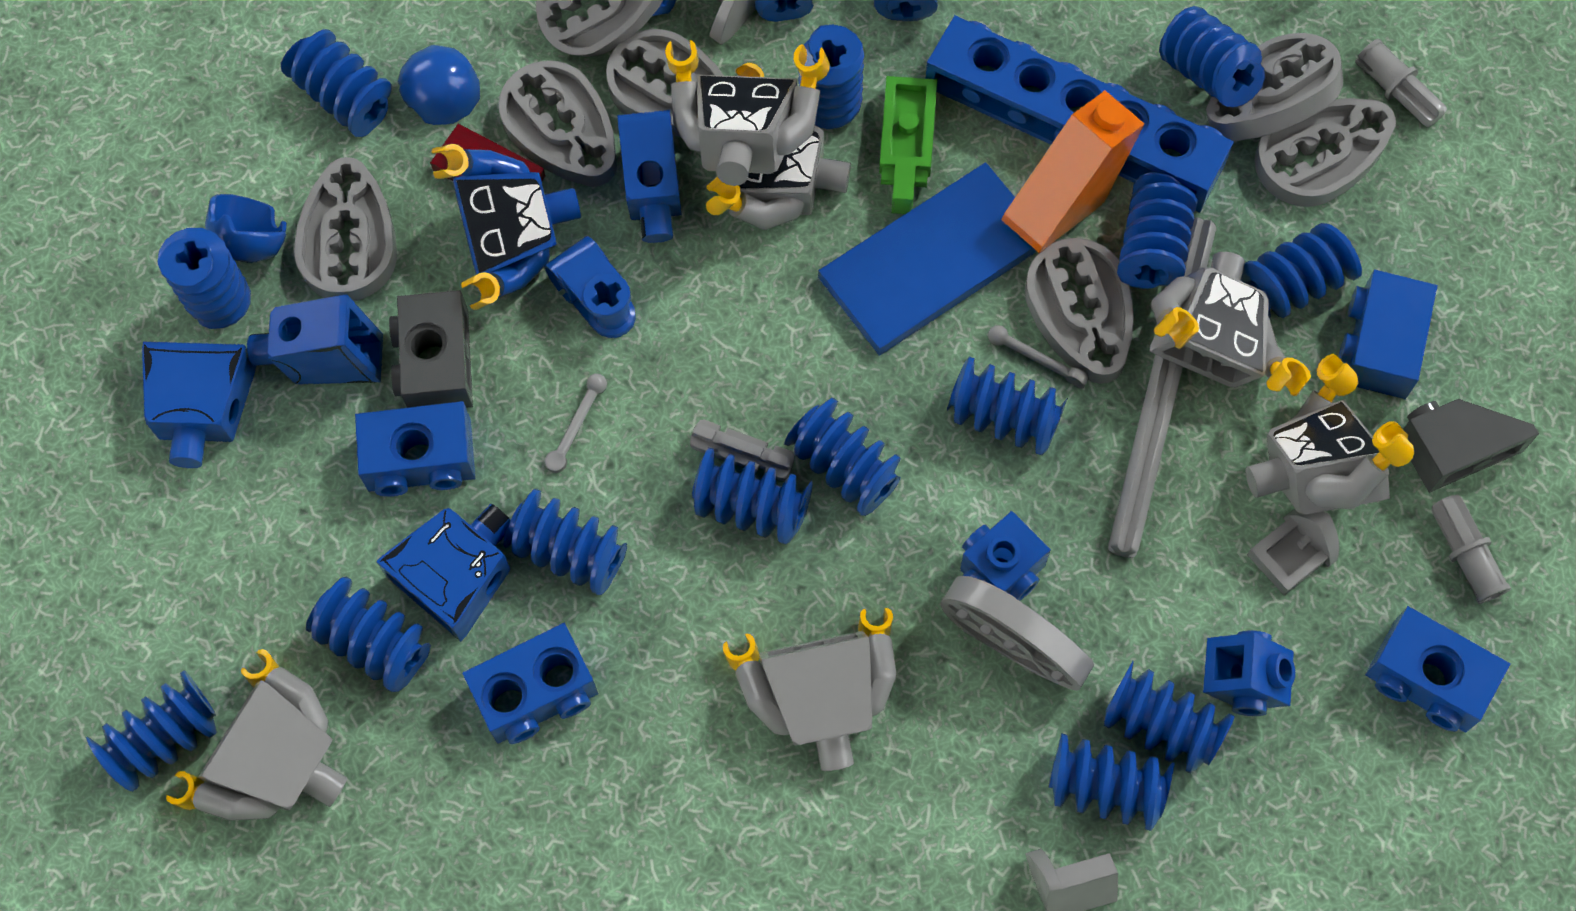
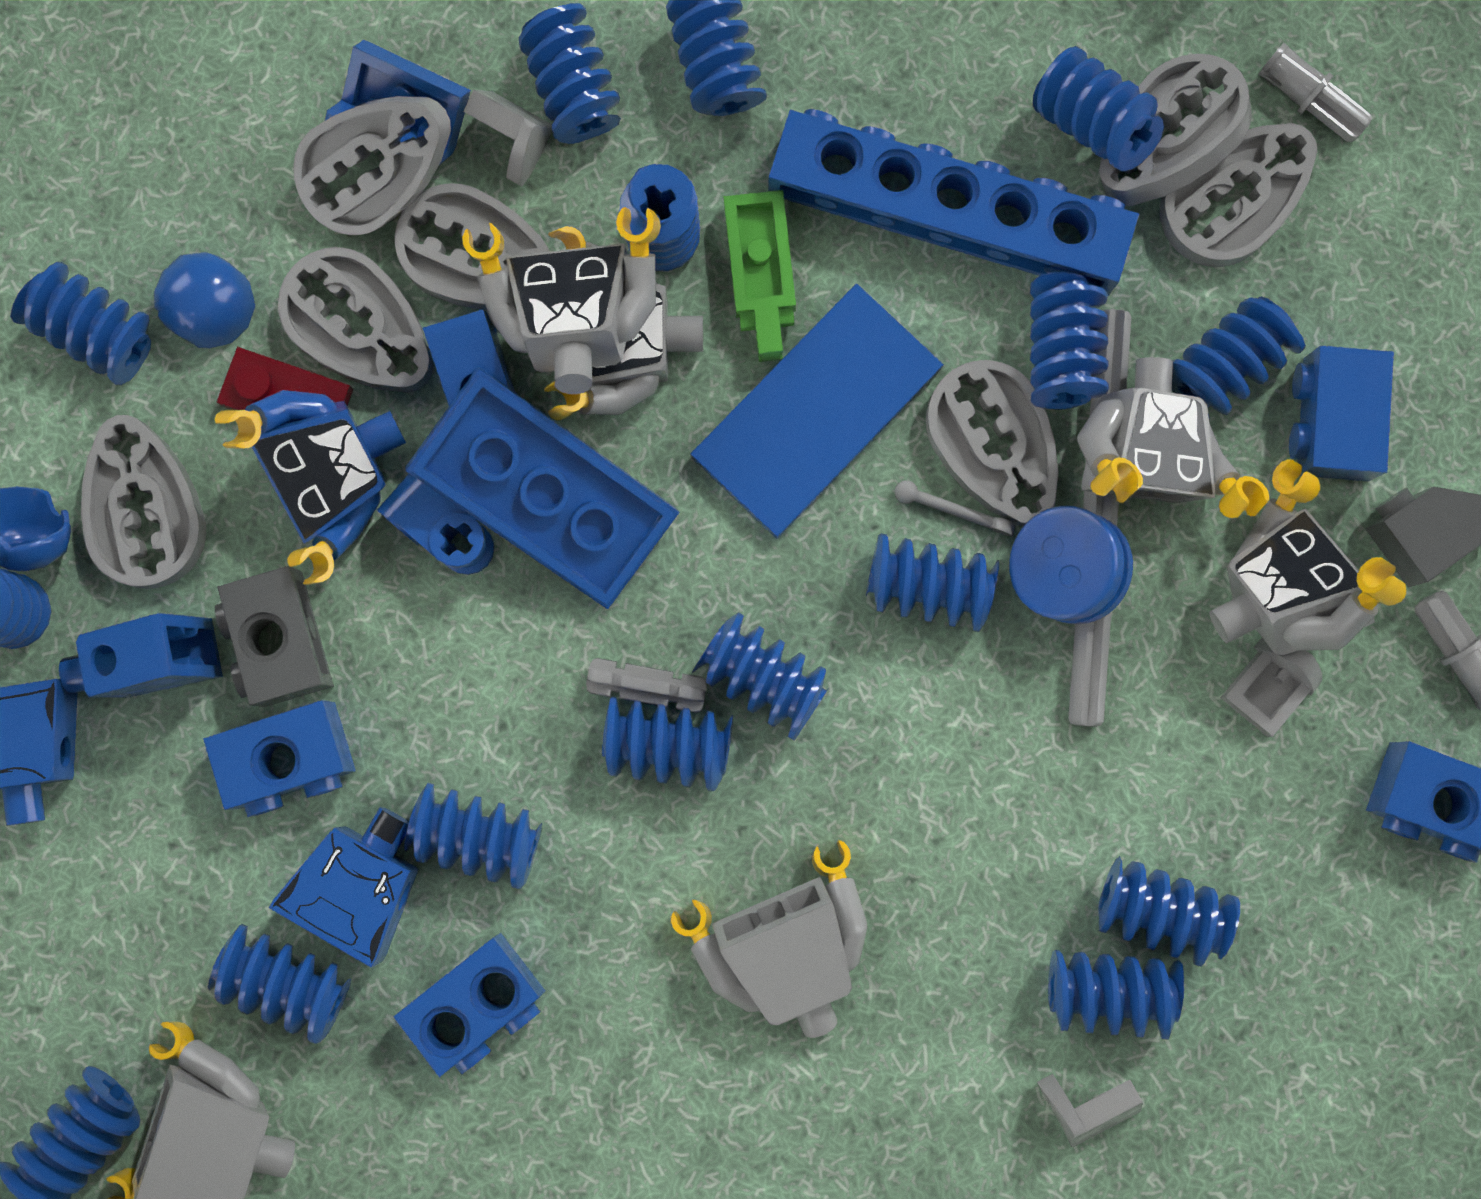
camera: 10 degrees left, 15 degrees up
light grey hinge [545,373,607,473] -> none
light grey piece [940,576,1094,691] -> none
blue brick [960,511,1051,601] -> none
orange slope [1001,90,1145,253] -> none
blue brick [1203,630,1295,716] -> none
none -> blue tile [405,367,680,609]
none -> blue head [1009,506,1133,624]

